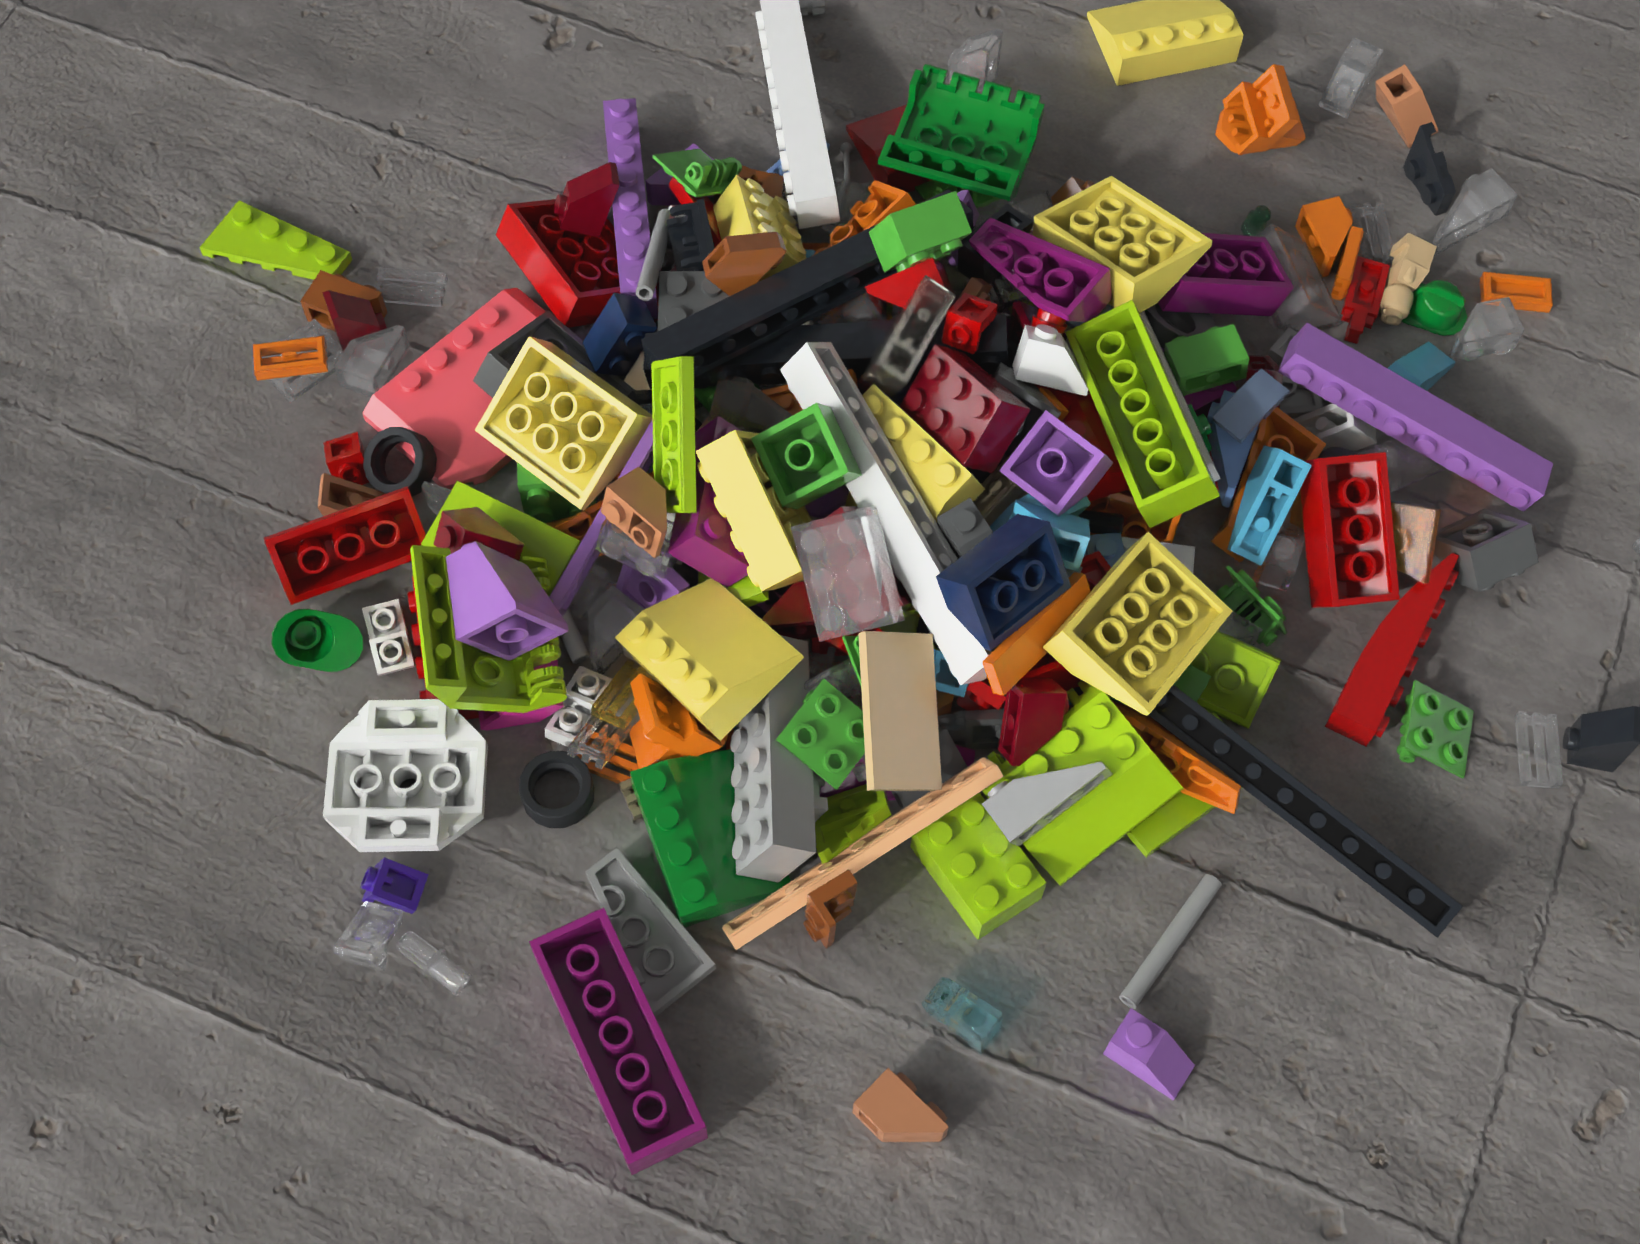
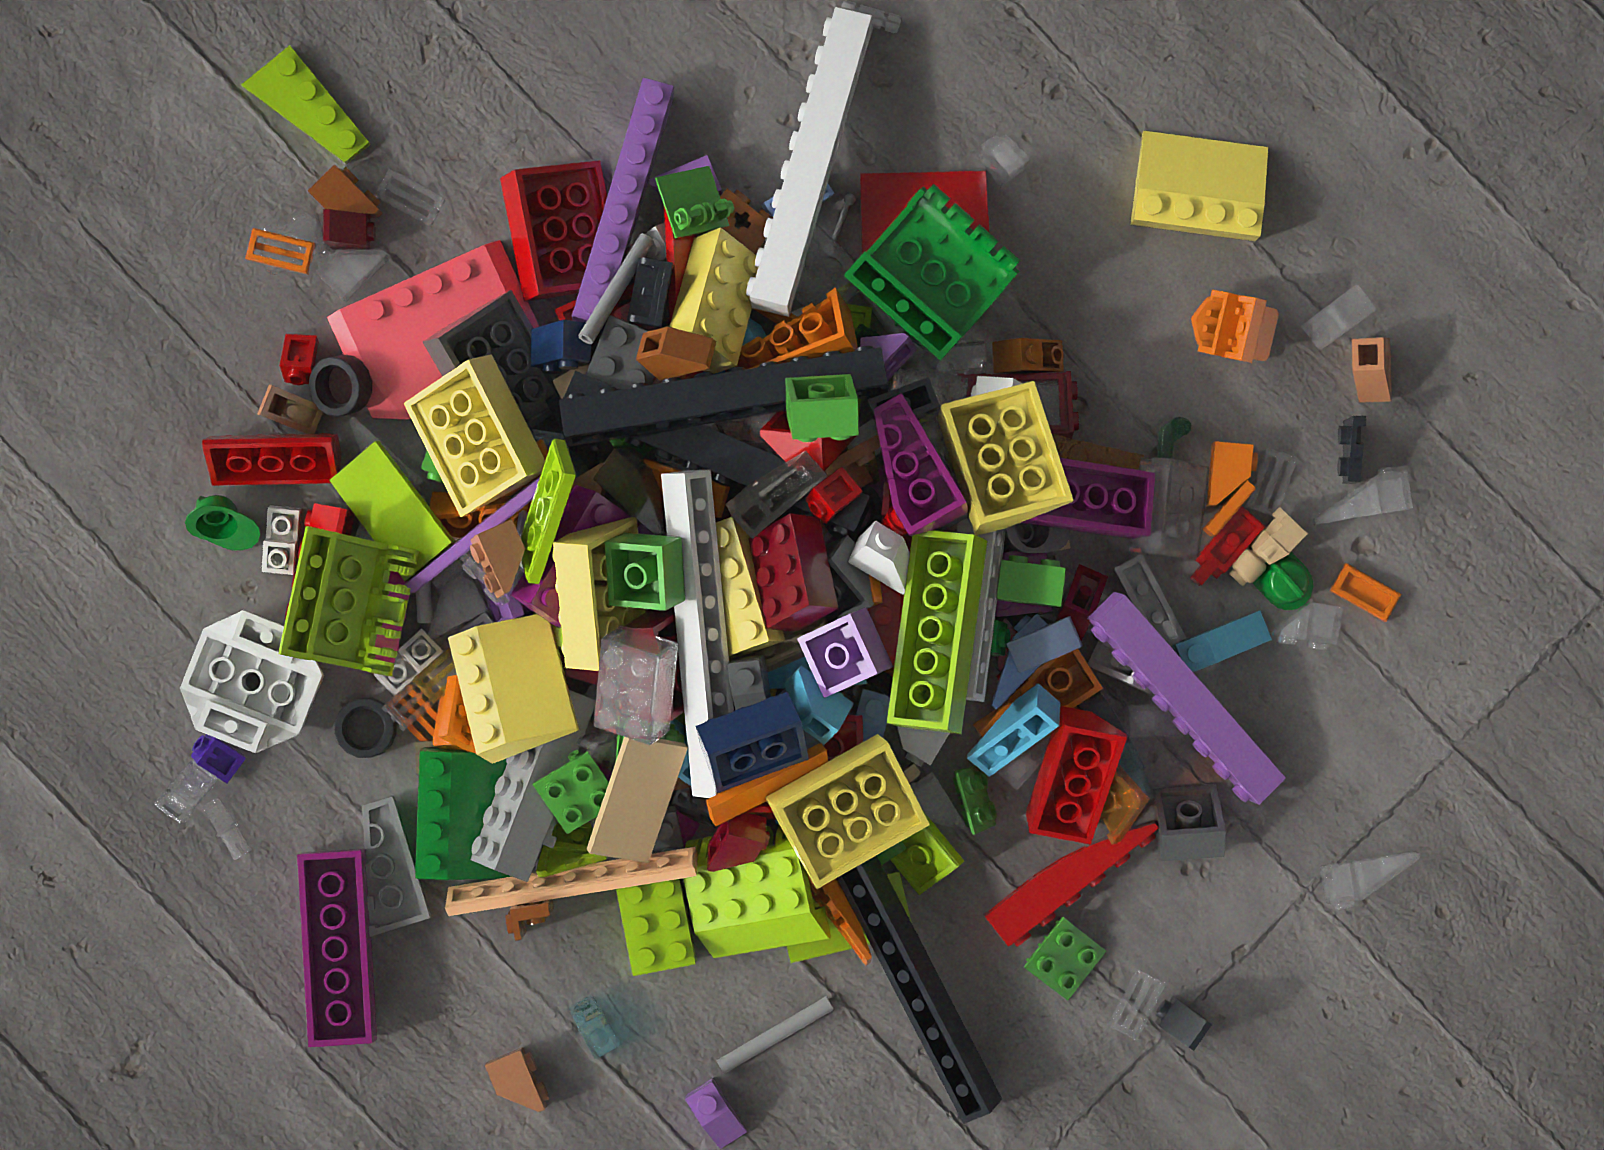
camera: 25 degrees right, 25 degrees up
dark red slope [434,507,524,561] -> none
medium lavender slope [446,541,569,661] -> none
dark red slope [554,162,620,237] -> none
light grey slope [982,762,1113,847] -> none

